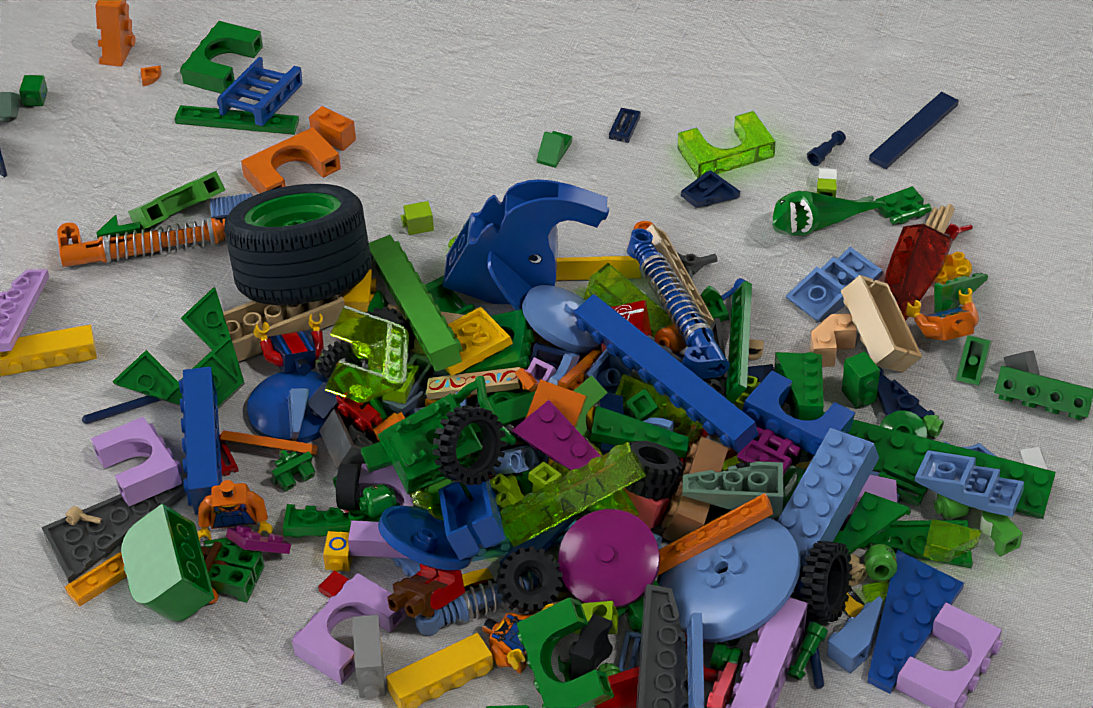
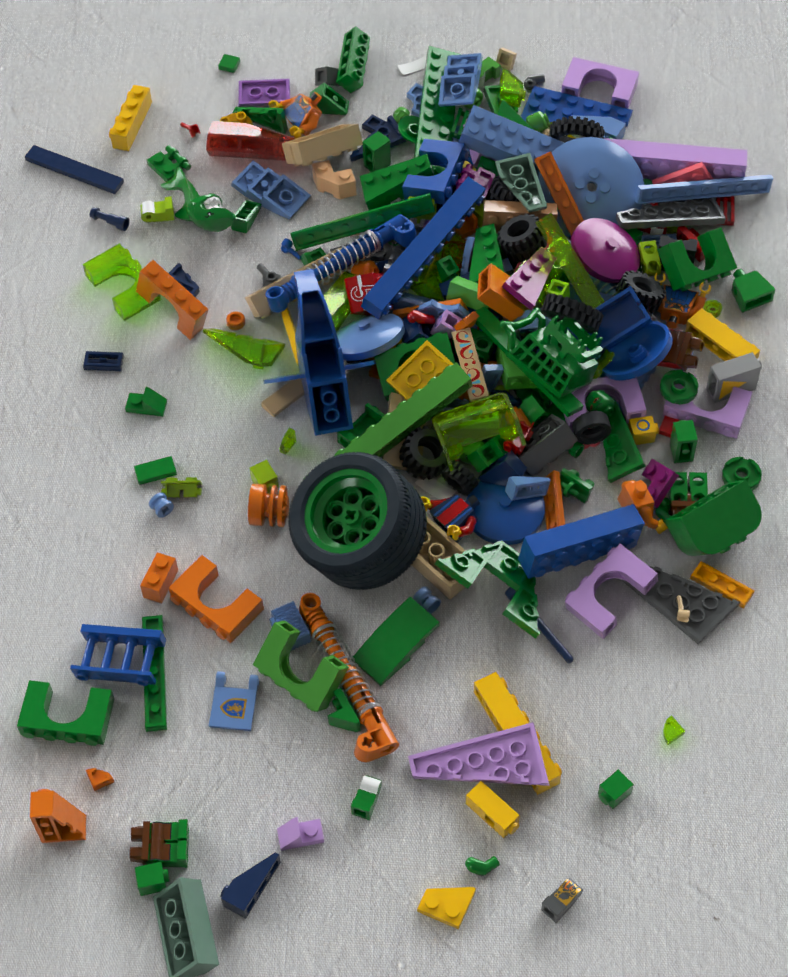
camera: 105 degrees left, 10 degrees up
tan tile [921,204,955,241] -> none
none -> yellow brick [109,85,152,151]
none -> hips [130,819,189,868]
none -> green tile [134,456,177,485]
none -> orange arch [136,260,208,340]
none -> medium blue wheel [149,493,174,518]
none -> lime hinge [161,477,202,498]
none -> clear neon green wedge [203,328,285,370]
none -> medium blue flag [209,671,259,731]
none -> green tile [218,54,241,73]
none -> green slope [231,200,262,234]
none -> medium lavender tile [238,79,290,108]
none -> orange wheel [248,483,289,528]
none -> lavender slope [277,817,324,851]
none -> green slope [351,597,440,686]
none -> green leg [351,775,382,820]
none -> dark blue tile [362,114,386,133]
none -> red arm [407,310,435,324]
none -> tan tile [496,48,517,71]
none -> dark grey arm [523,74,545,90]
none -> green tile [659,369,699,405]
none -> green brick [669,420,698,464]
none -> clear neon green tile [703,300,722,318]
none -> green tile [722,457,762,491]

